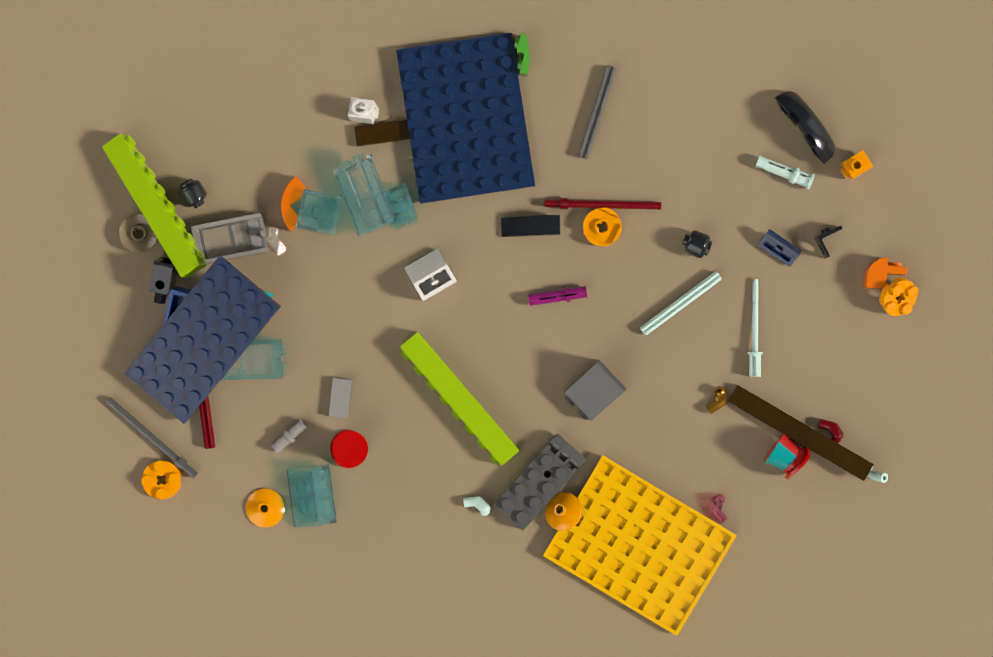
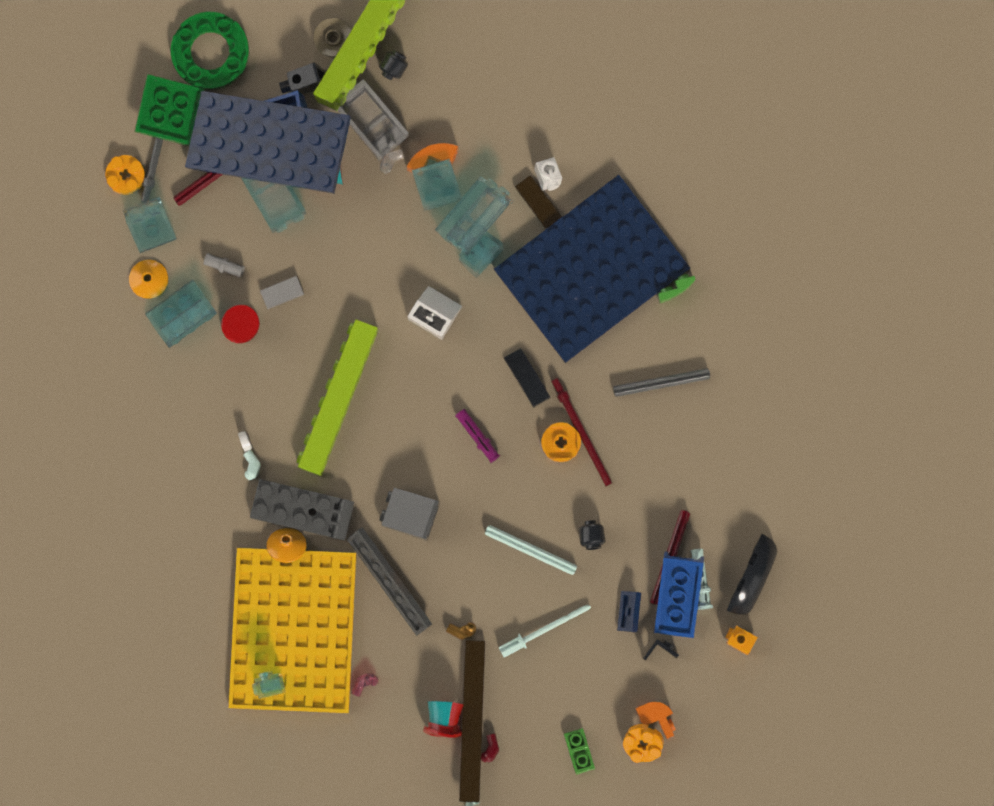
camera: 60 degrees right, 5 degrees down
none -> clear light blue slope [123,197,177,253]
none -> green plate [134,74,205,146]
none -> green plate [170,12,249,90]
none -> white tile [238,431,252,452]
none -> clear light blue brick [252,671,286,699]
none -> dark grey plate [347,527,432,636]
none -> bright green slope [564,728,595,775]
none -> dark red axle [650,510,690,606]
none -> blue plate [654,551,704,638]

